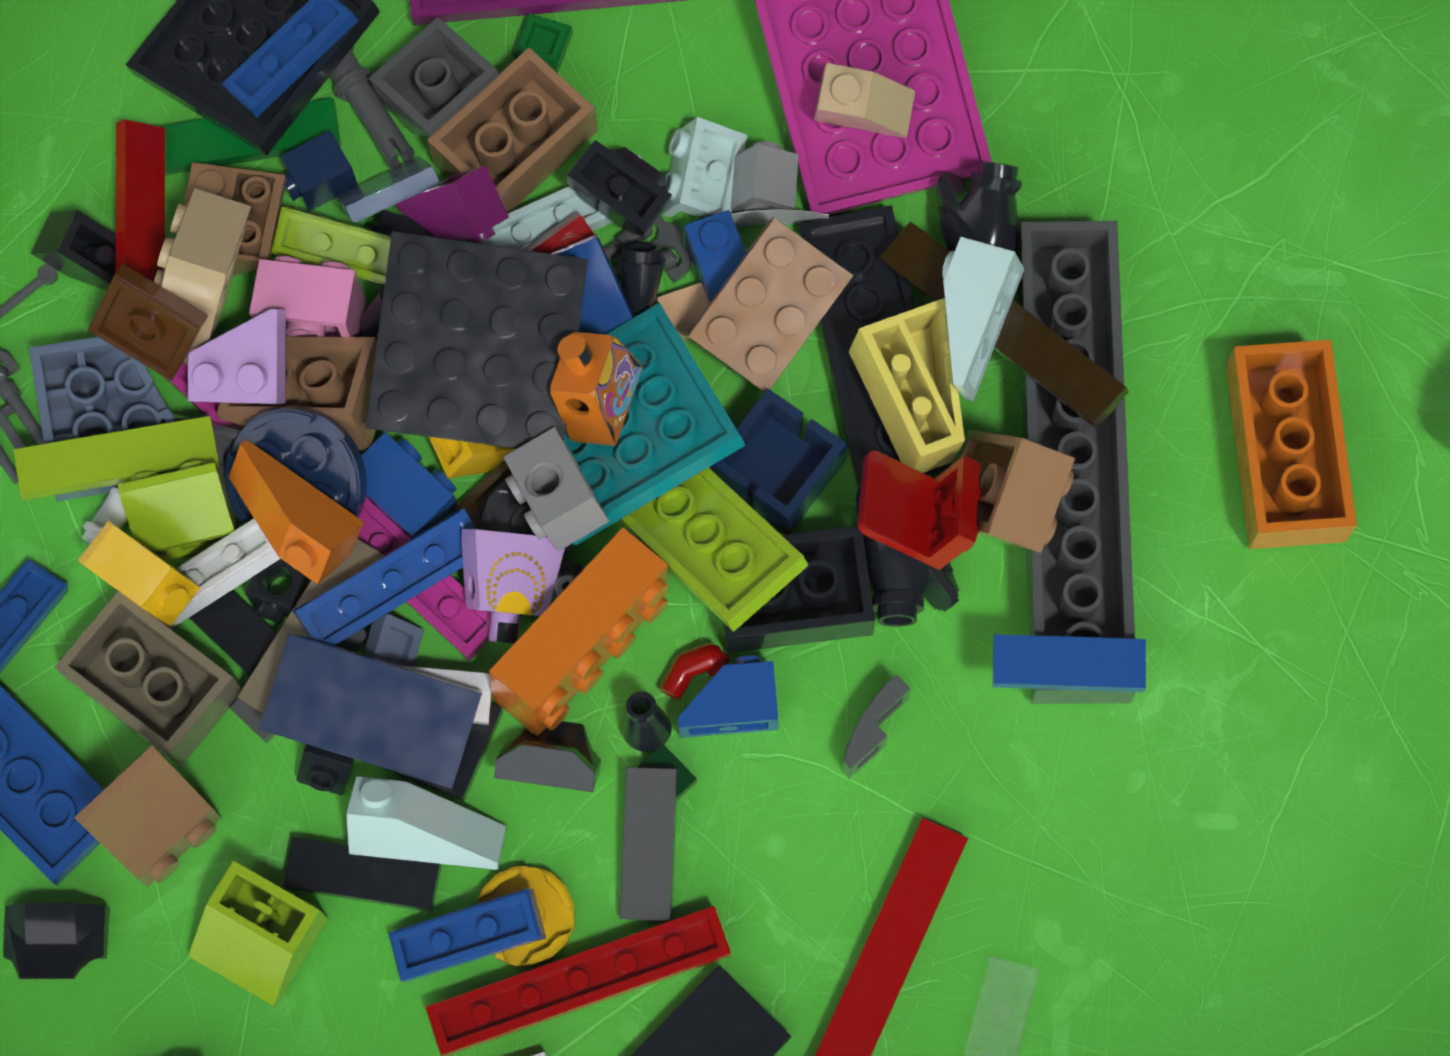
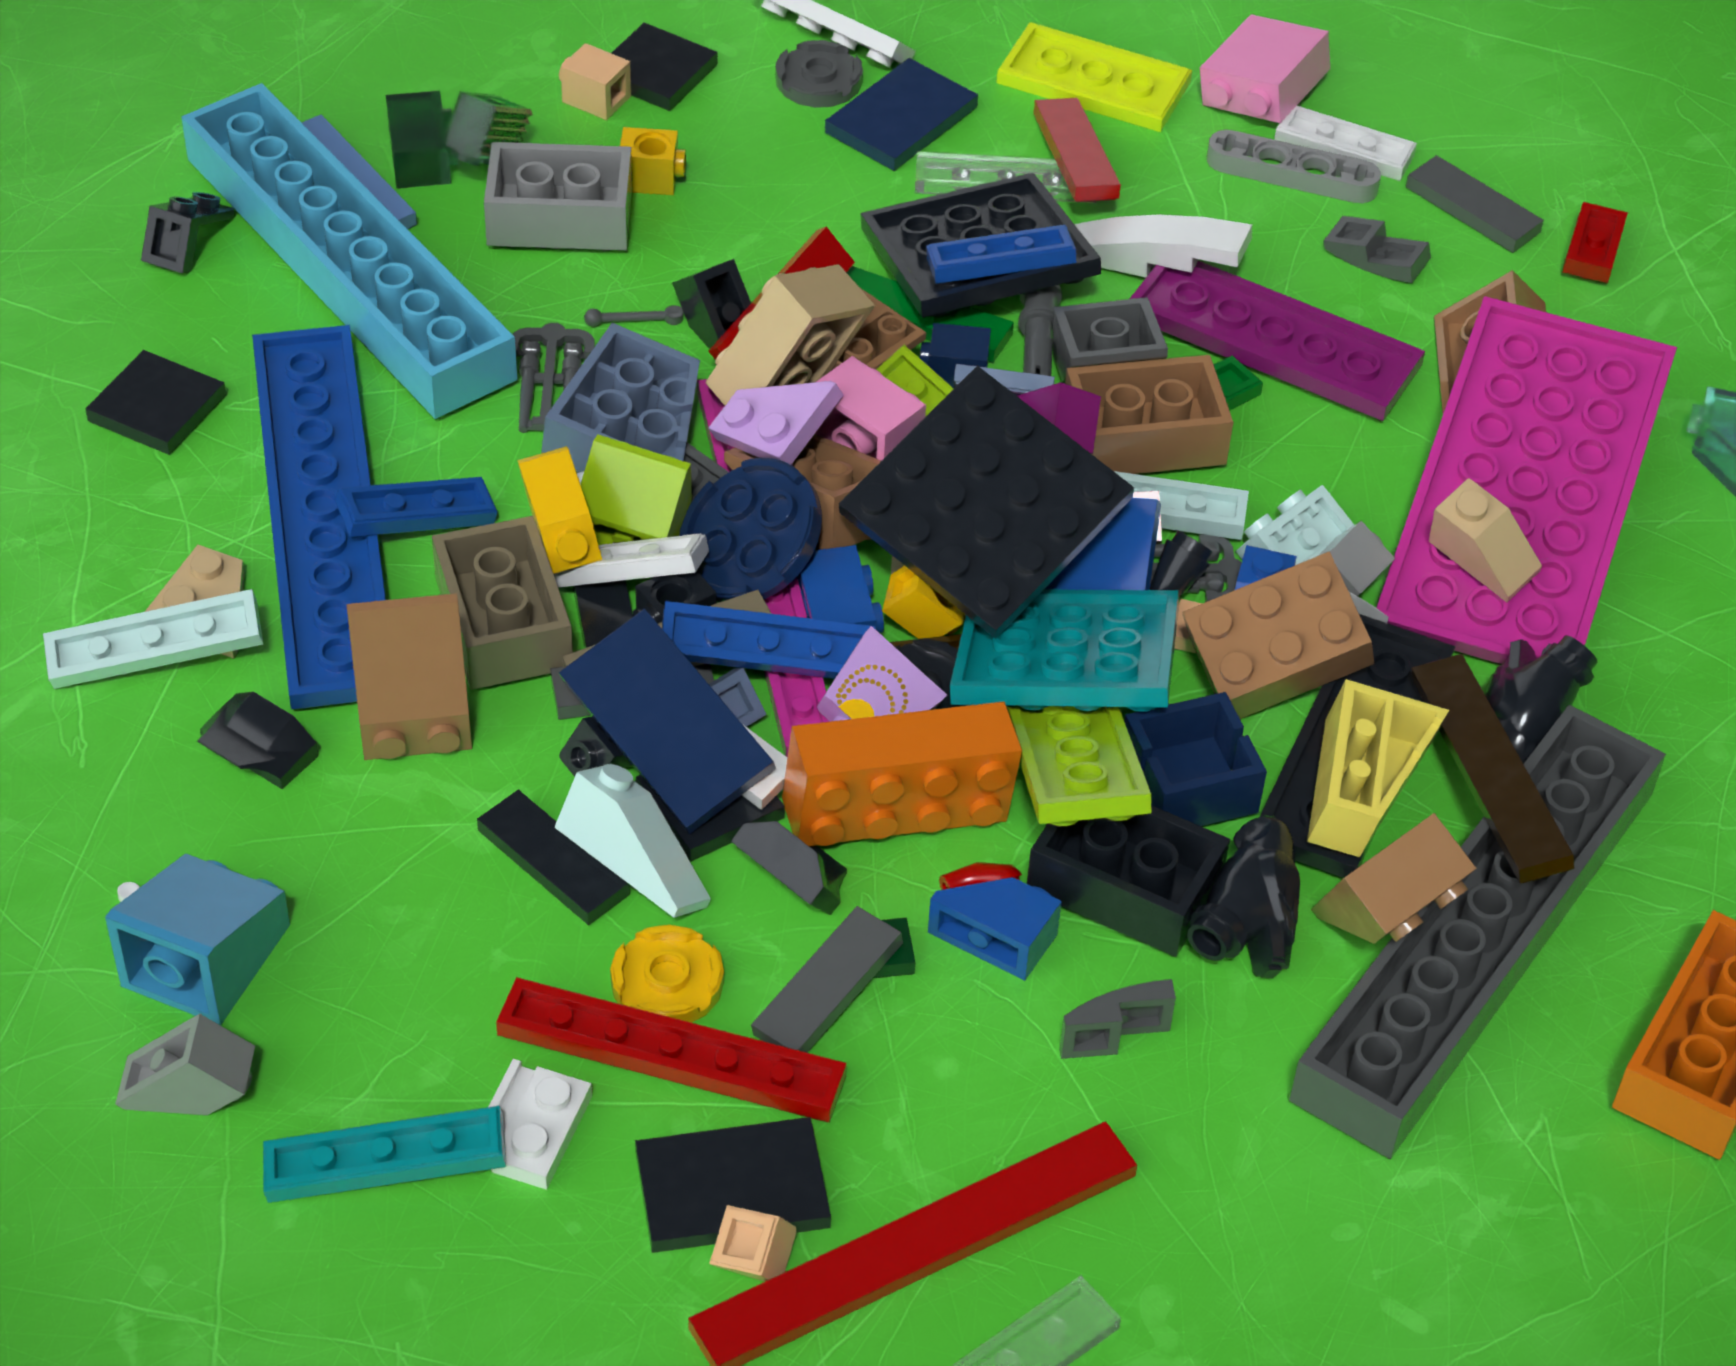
camera: 30 degrees right, 25 degrees down
lime tile [13,416,219,501] -> none
reddish brown tile [88,264,208,381] -> none
lime slope [189,860,329,1007] -> none
orange slope [229,439,364,584] -> none
blue tile [389,888,546,982] -> none
light grey brick [504,427,610,552] -> none
orange torso [550,332,643,446] -> none
black slope [566,140,672,236] -> none
black cone [623,692,672,752] -> none
red bracket [858,451,981,570] -> none
light aqua slope [942,237,1024,402] -> none
blue tile [992,634,1146,692] -> none

